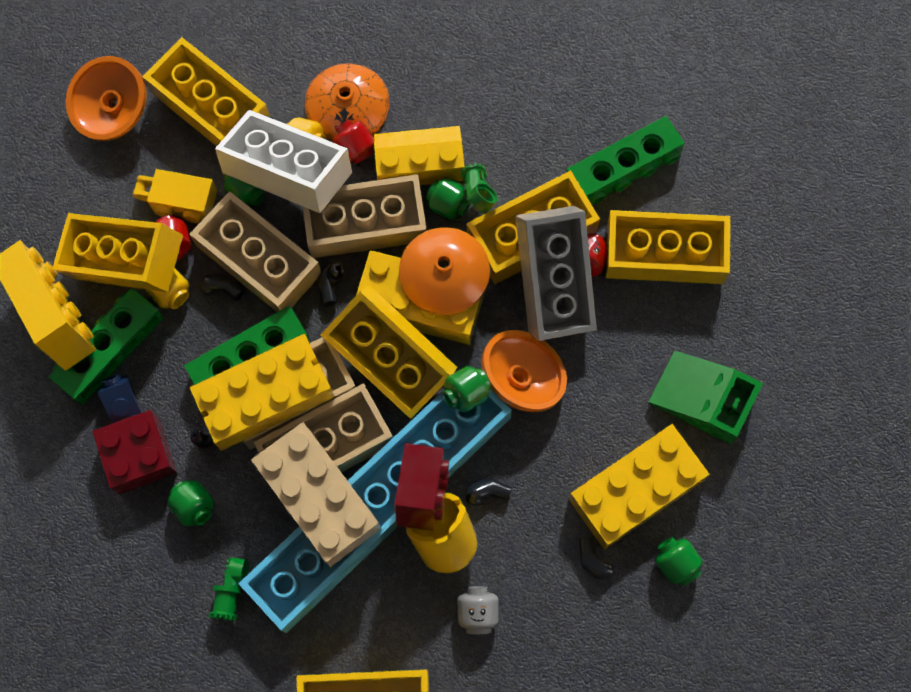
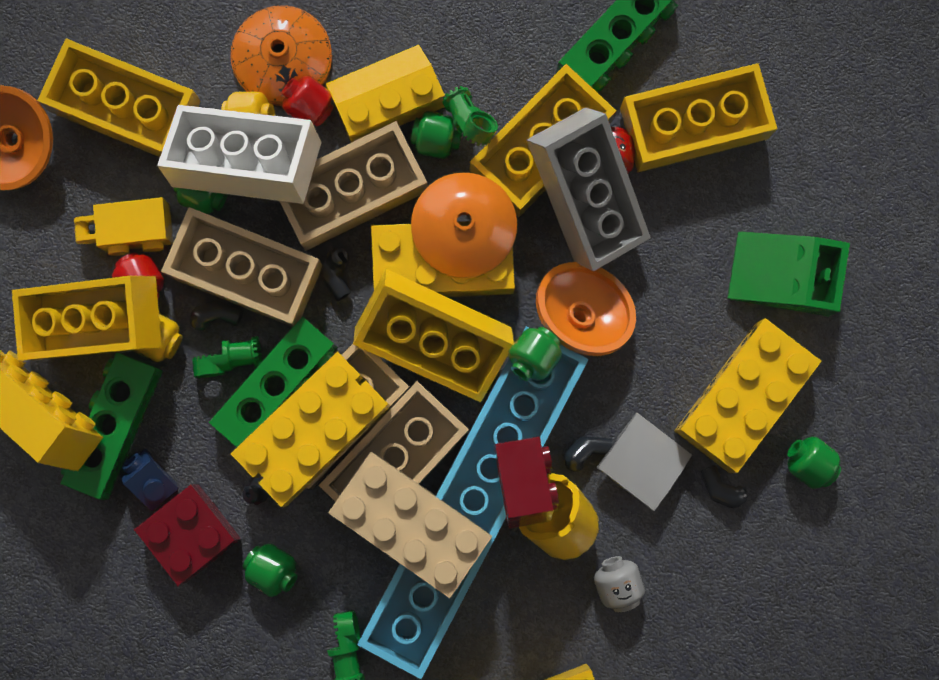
camera: 25 degrees left, 10 degrees up
none -> green connector [192,336,262,378]
none -> light grey slope [596,413,692,511]

